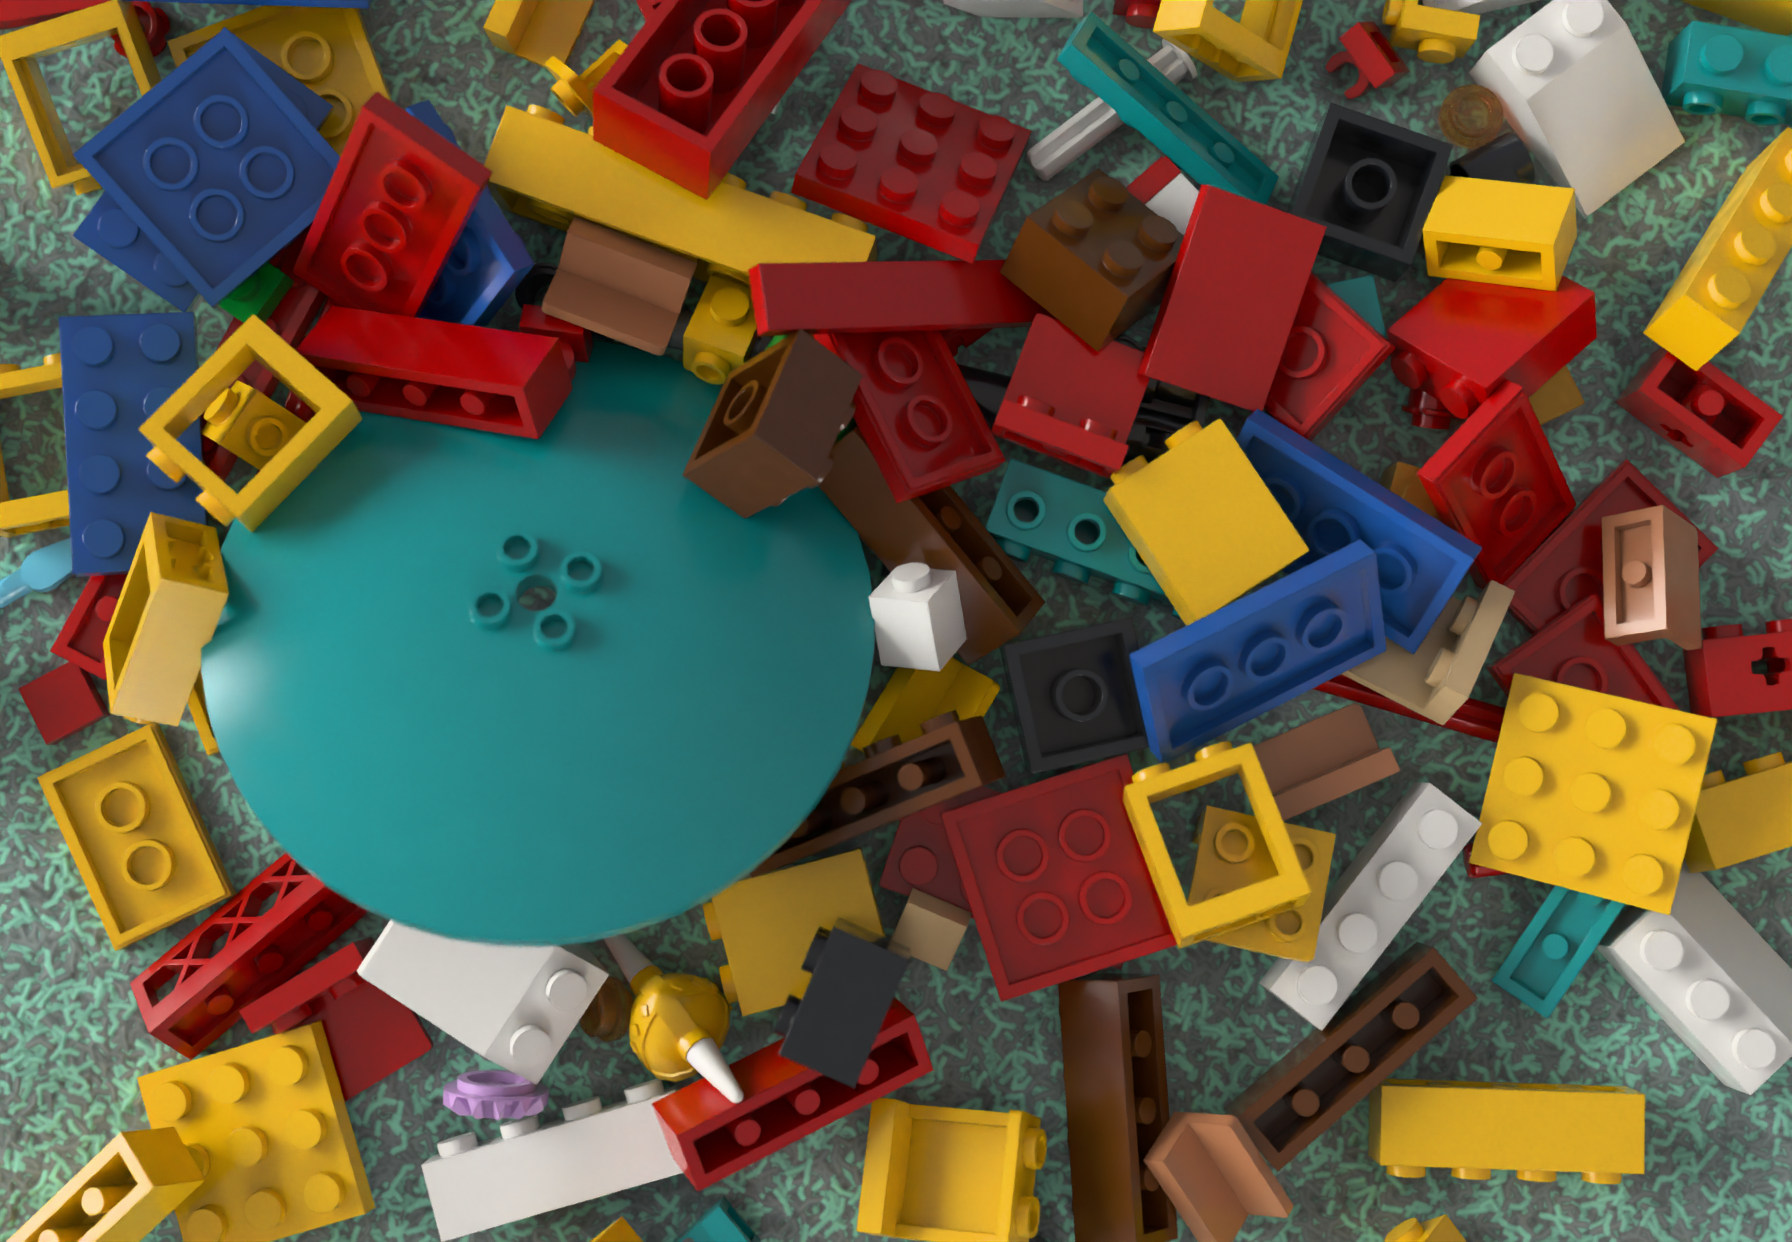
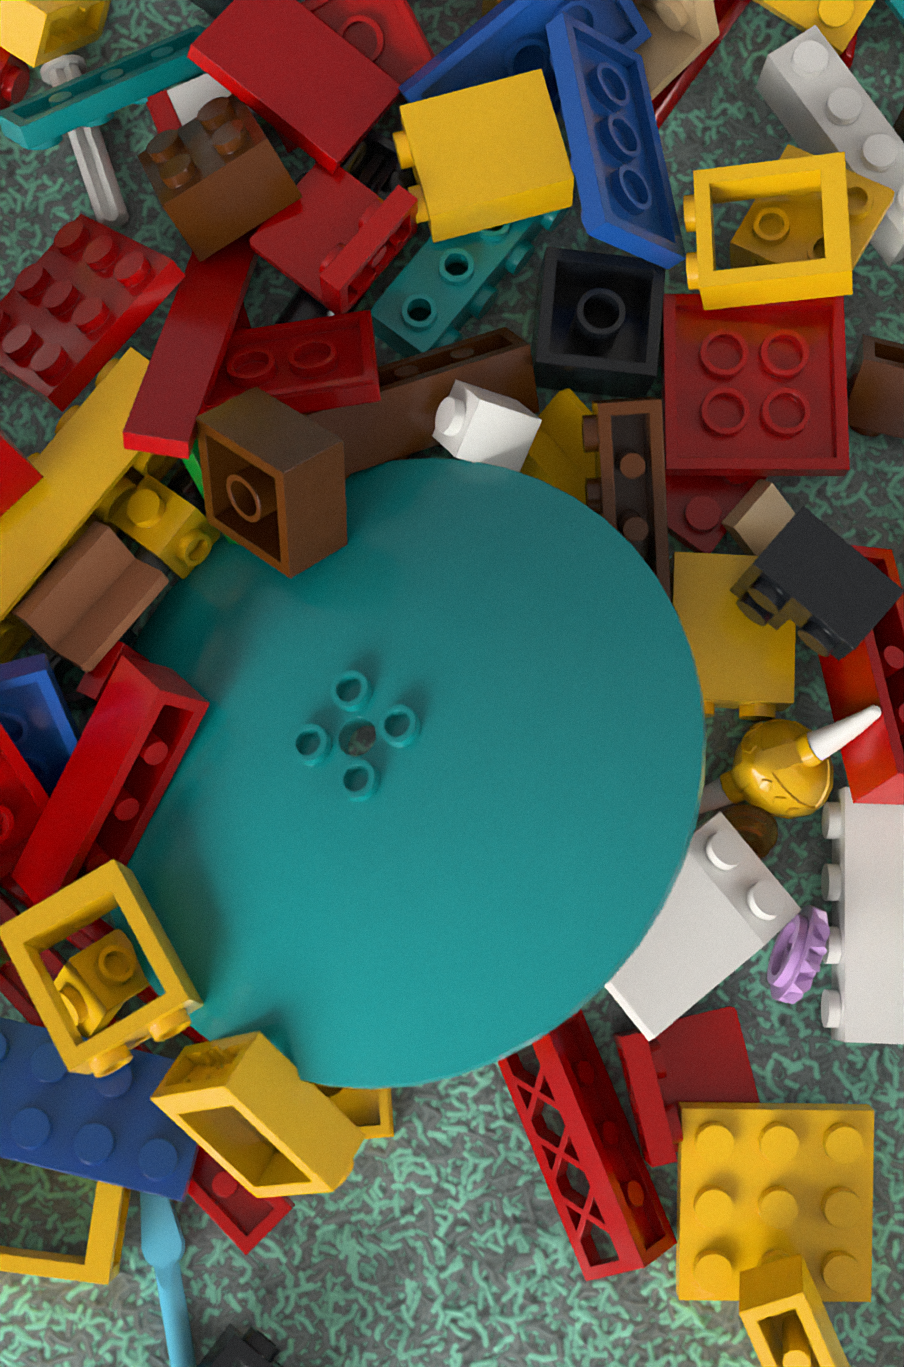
camera: 80 degrees left, 5 degrees down
red tile [18,662,110,745] -> none
yellow tile [37,723,236,951] -> none
nougat panel [1253,703,1400,821] -> none

